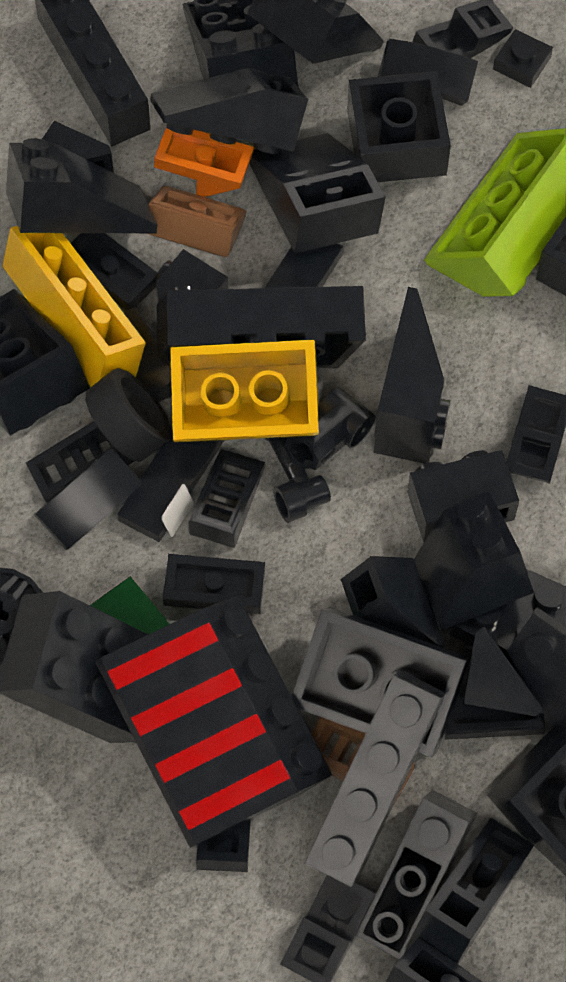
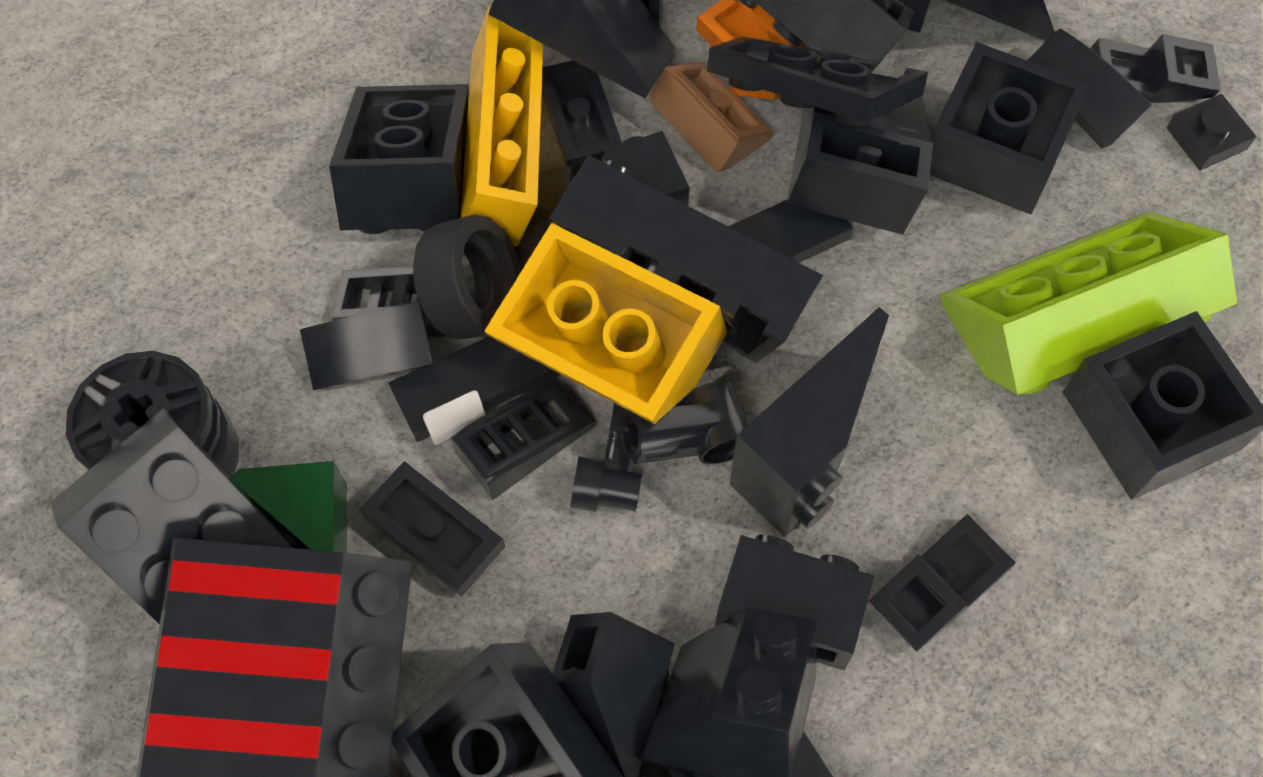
camera: 35 degrees right, 0 degrees up
none -> black wing [707,36,928,126]

